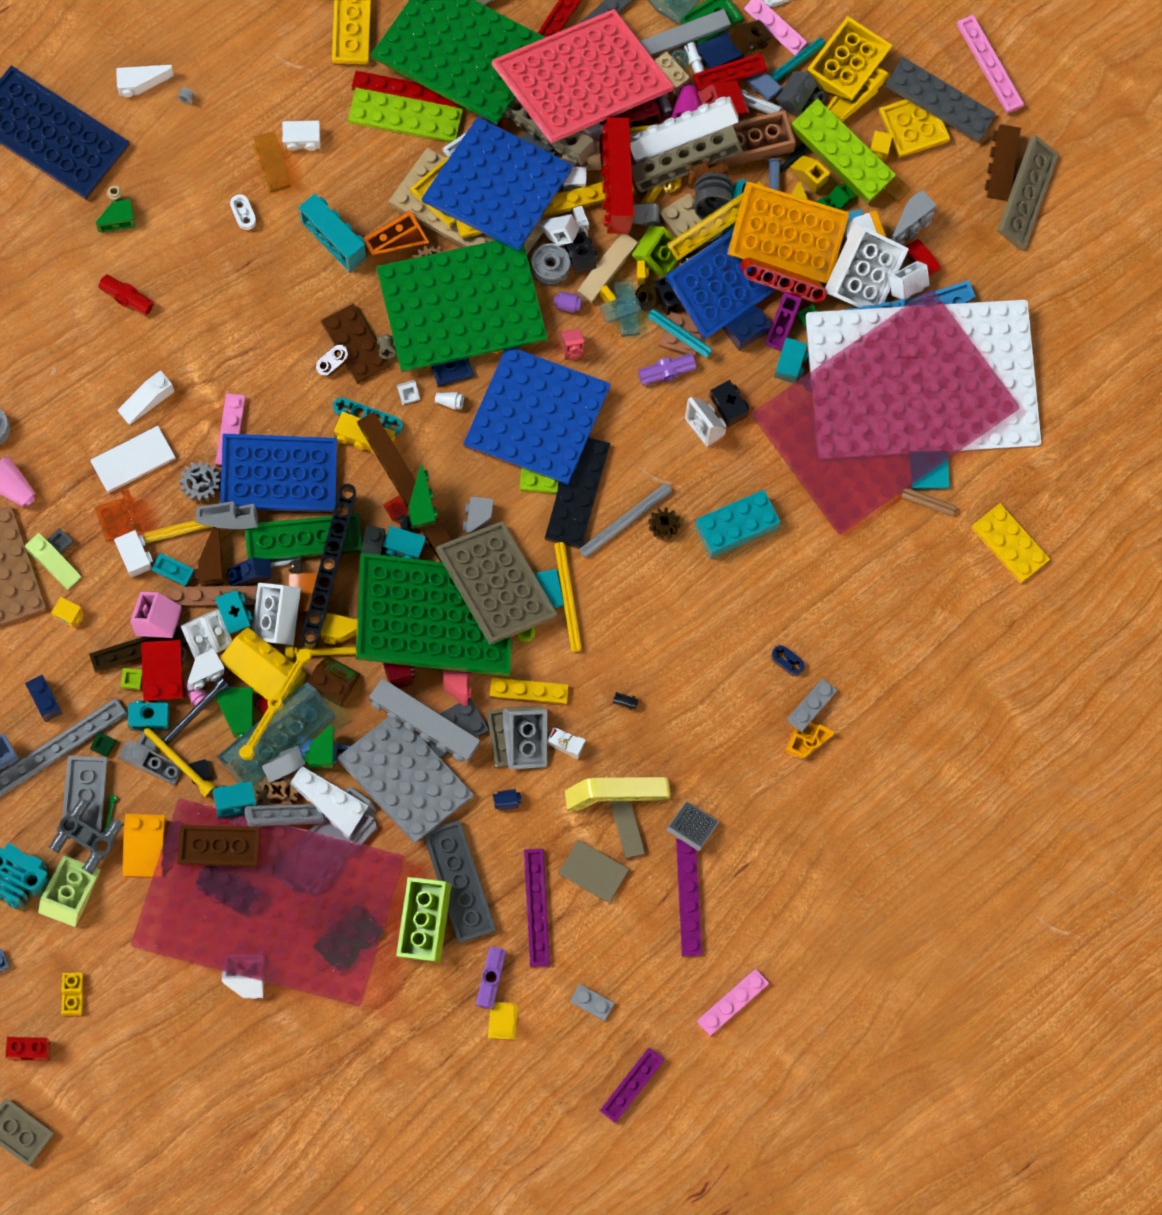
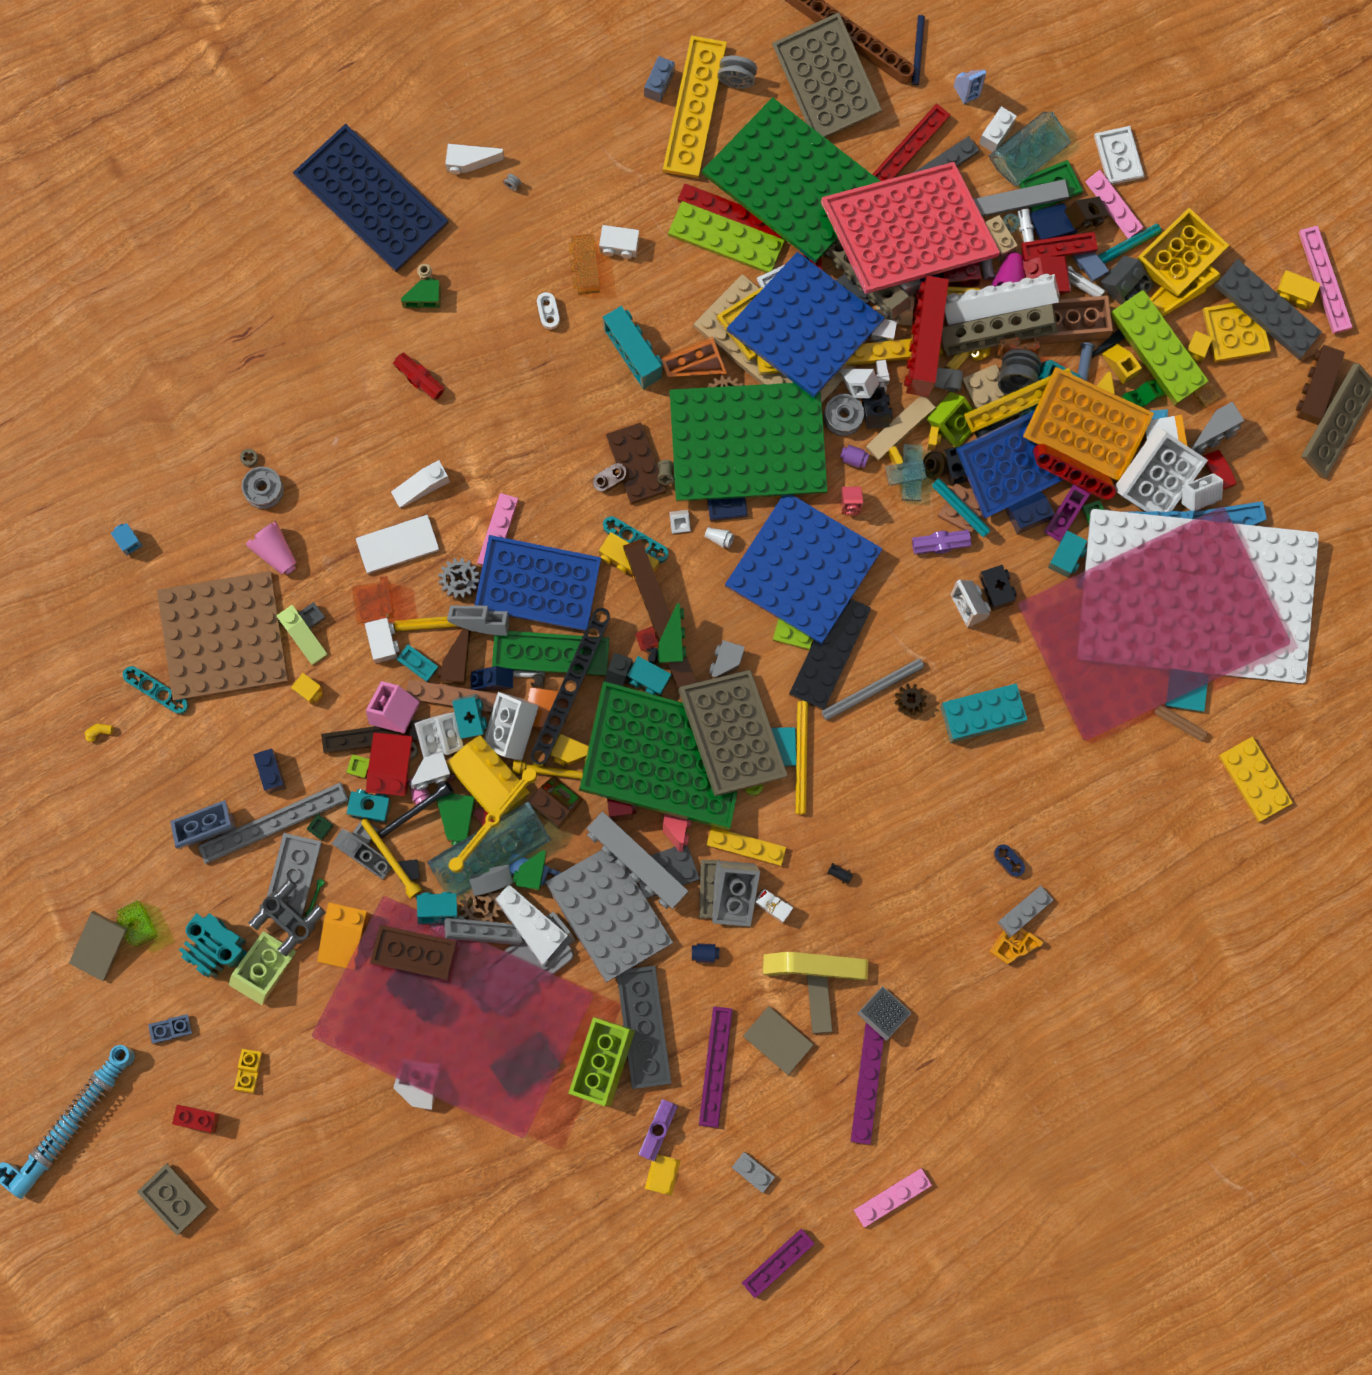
camera: 15 degrees right, 5 degrees up
none -> yellow brick [1276,270,1321,309]

